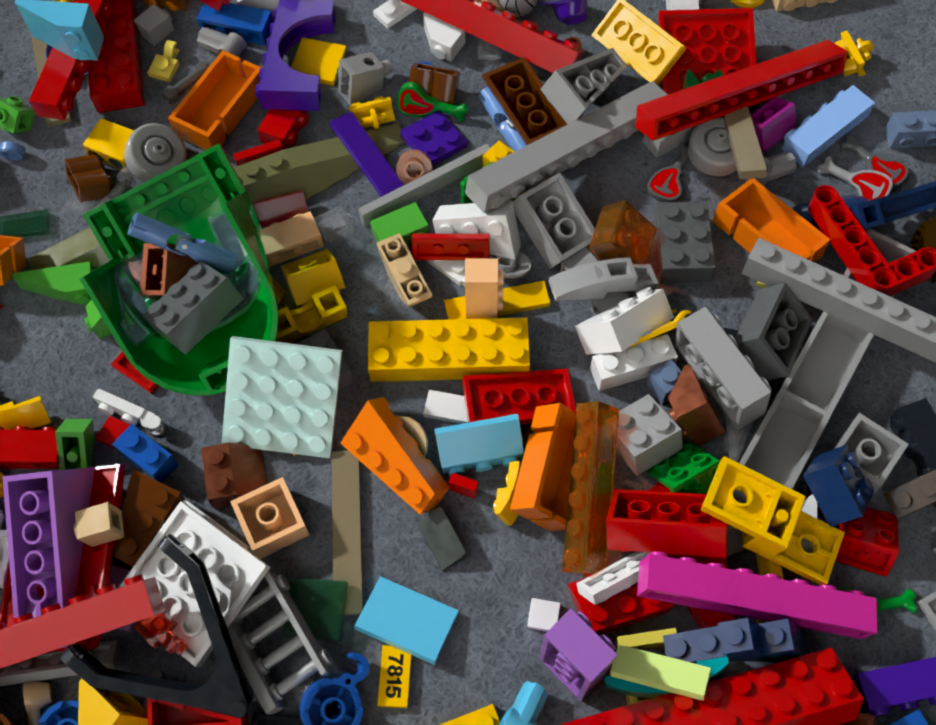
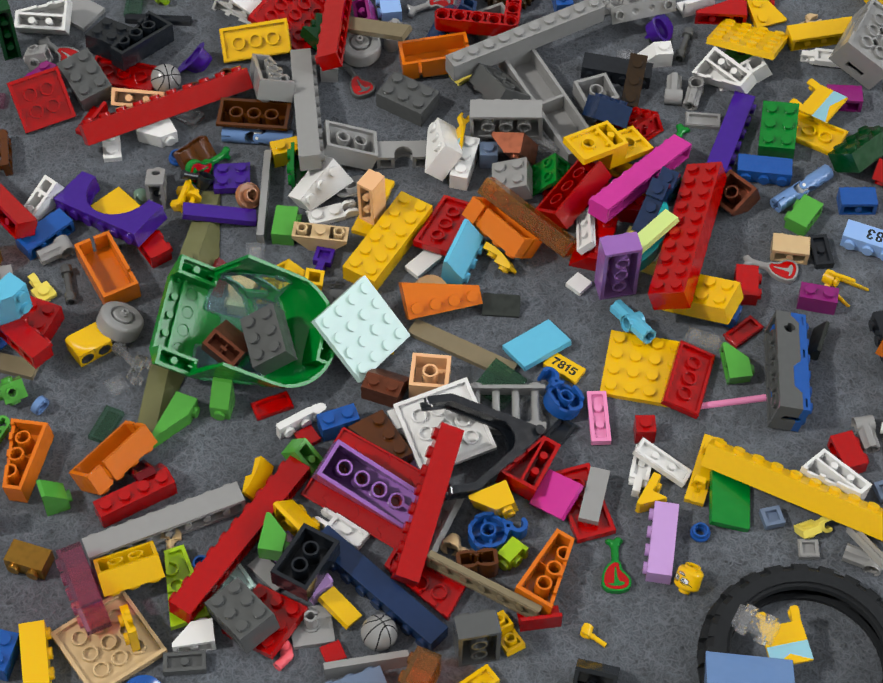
camera: 60 degrees left, 10 degrees down
reddish brown brick [65,154,113,202] -> none
tan brick [74,502,124,547] -> none
medium blue piece [128,212,238,275] -> none
clear red plate [134,611,188,655] -> none
red tile [233,139,283,166] -> none
red tile [412,234,490,260] -> none
red tile [448,473,478,499] -> none
light grey slope [548,258,659,301] -> none
clear orange brick [589,200,657,264] -> none
none -> black bar [180,170,215,191]
none -> dark purple plate [313,246,335,271]

